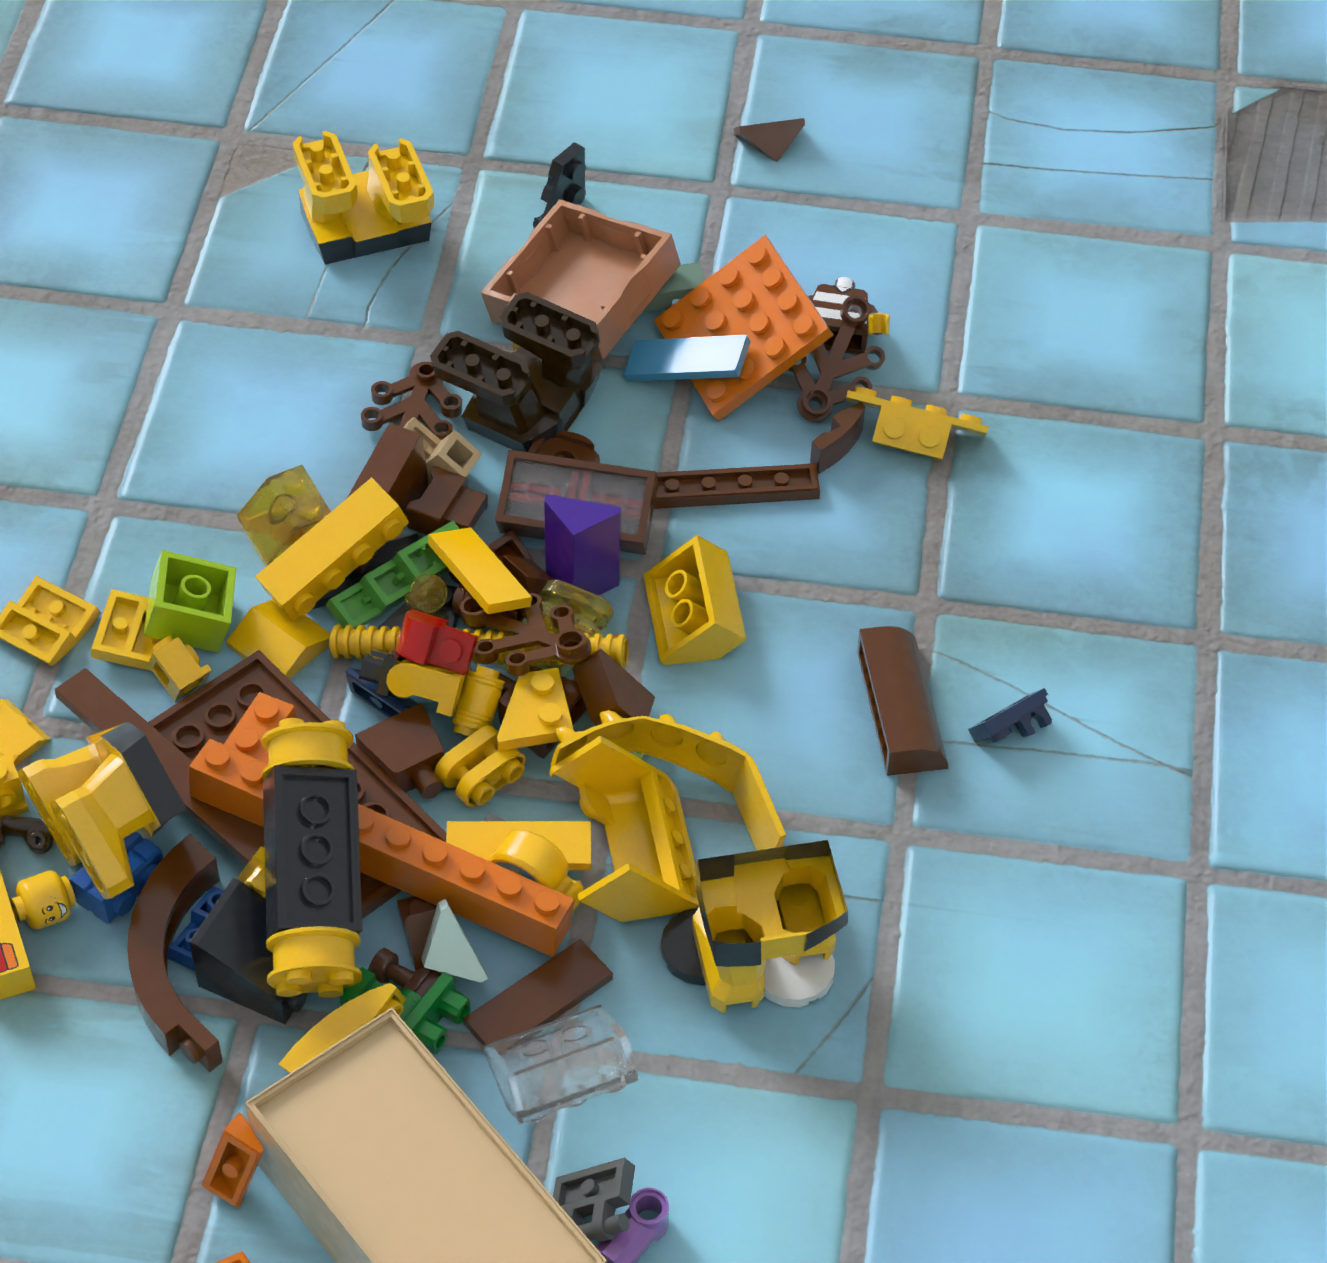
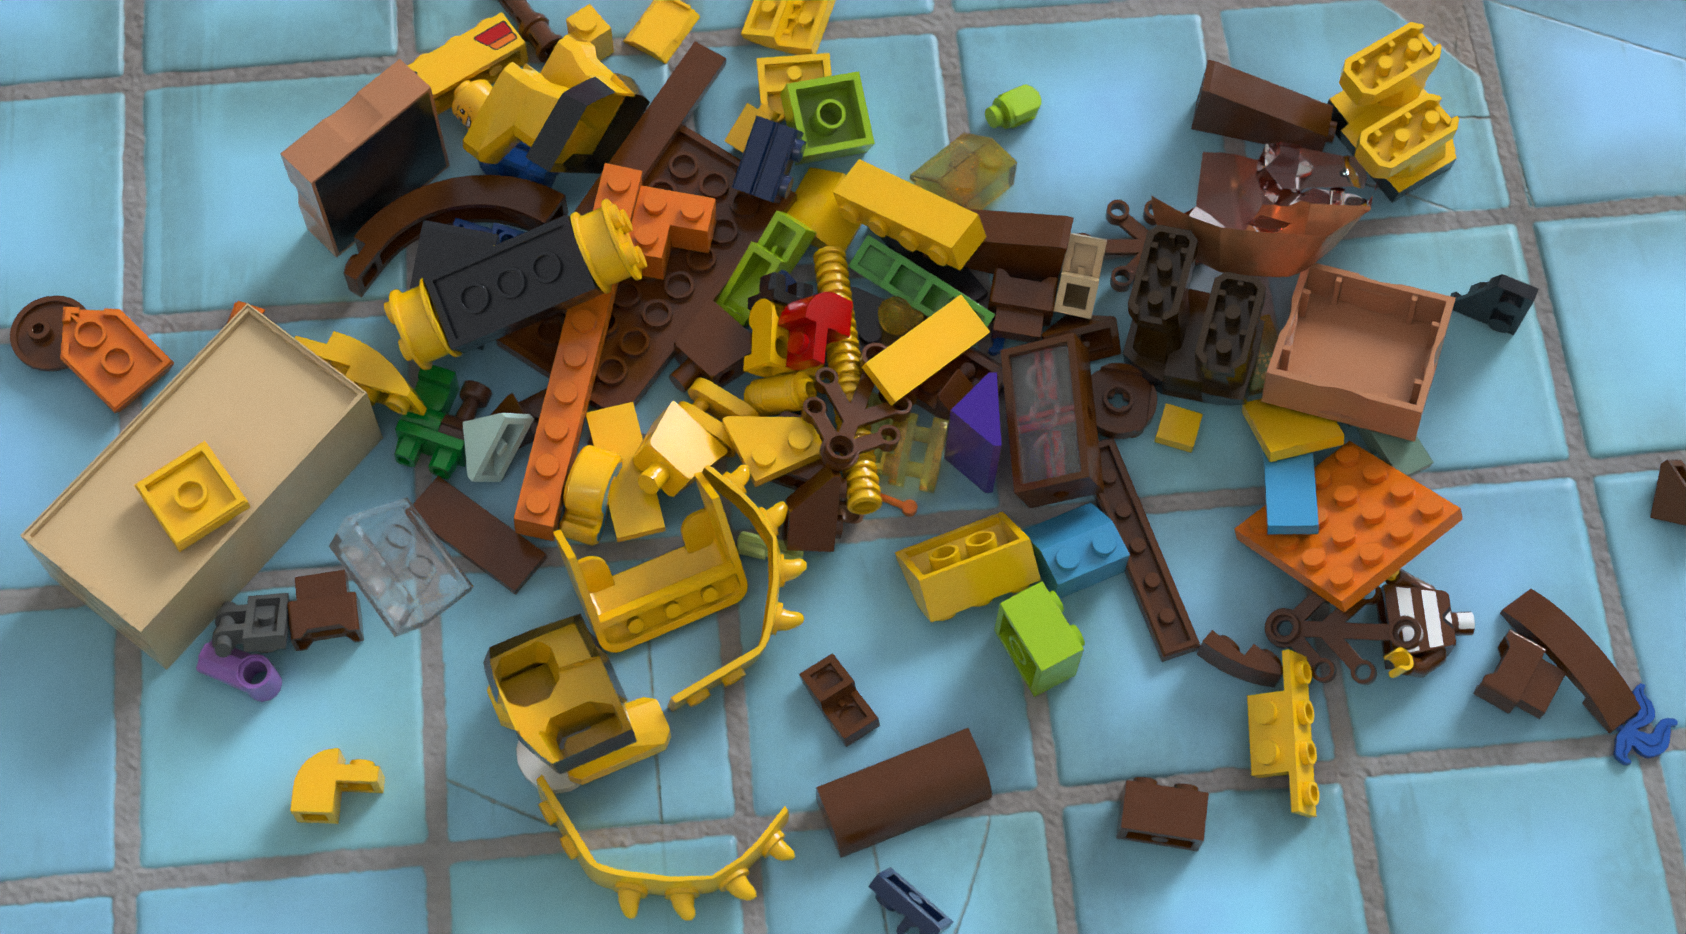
camera: 75 degrees right, 15 degrees up
none -> yellow tile [134,441,251,552]
none -> tile [280,59,450,257]
none -> reddish brown piece [287,569,364,651]
none -> yellow brick [290,748,385,824]
none -> yellow piece [536,775,795,921]
none -> yellow torso [632,400,728,497]
none -> lime slope [716,210,817,327]
none -> dark blue brick [732,115,806,204]
none -> reddish brown slope [799,653,880,747]
none -> lime arm [985,84,1041,129]
none -> lime brick [994,581,1085,697]
none -> dark azure slope [1022,502,1130,599]
none -> reddish brown slope [1041,314,1121,361]
none -> reddish brown brick [1116,777,1209,852]
none -> piece [1151,142,1378,277]
none -> yellow tile [1154,403,1203,453]
none -> reddish brown slope [1191,60,1337,156]
none -> yellow tile [1242,398,1344,462]
none -> reddish brown piece [1473,629,1567,719]
none -> reddish brown slope [1500,589,1641,734]
none -> blue piece [1613,684,1678,765]

